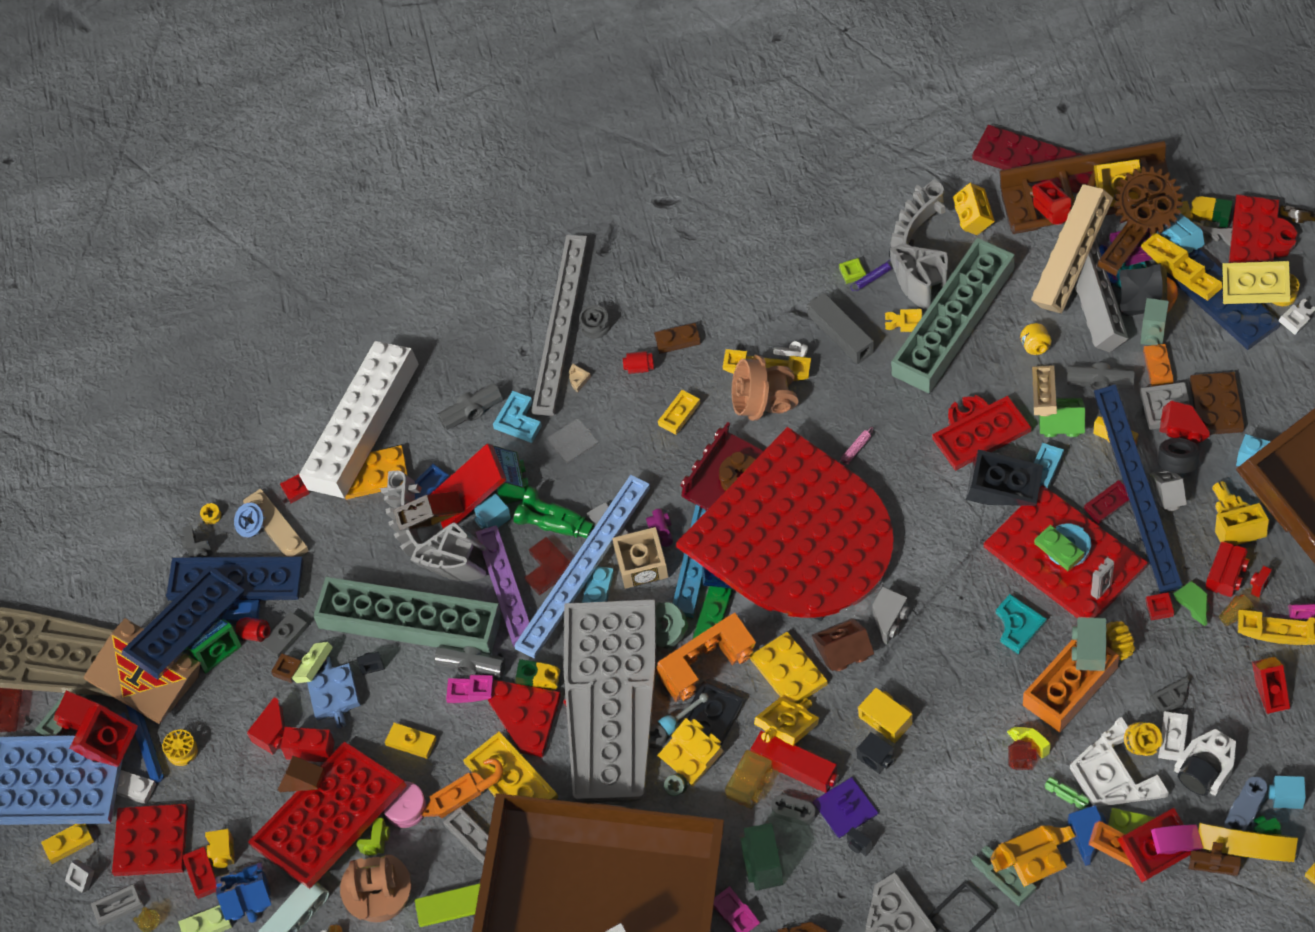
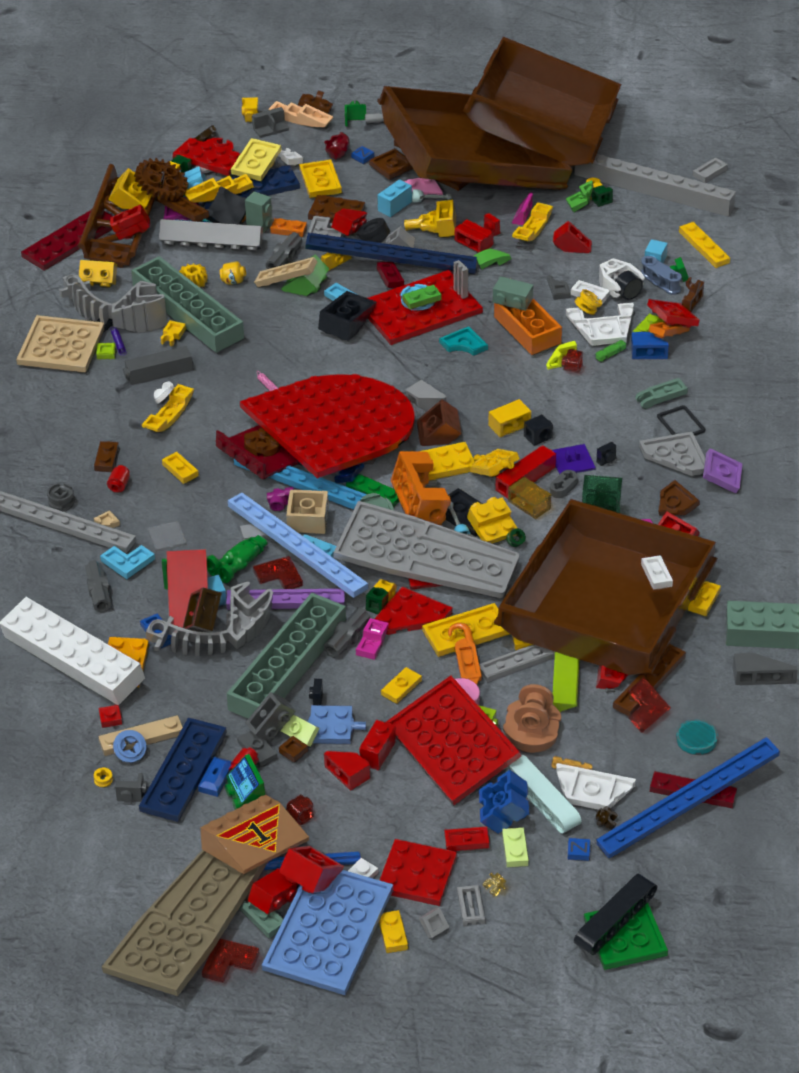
camera: 80 degrees left, 15 degrees down
dark blue plate [122,566,244,680] -> none
yellow wheel [162,729,198,766] -> none
yellow brick [205,829,235,868] -> none
reddish brown slope [278,756,325,792] -> none
nougat piece [732,355,798,421] -> none
red plate [932,395,1031,471] -> none
light orange plate [990,826,1075,887] -> none
tan brick [1031,185,1113,314] -> none
red plate [1145,593,1174,621] -> none
dark pink slope [1151,825,1203,854] -> none
yellow slope [1198,823,1298,862] -> none
clear yellow cone [1218,594,1254,627] -> none
none -> tan plate [17,315,104,372]
none -> yellow gear [179,263,208,288]
none -> dark grey brick [245,692,296,742]
none -> clear red plate [286,794,314,825]
none -> yellow plate [299,160,342,198]

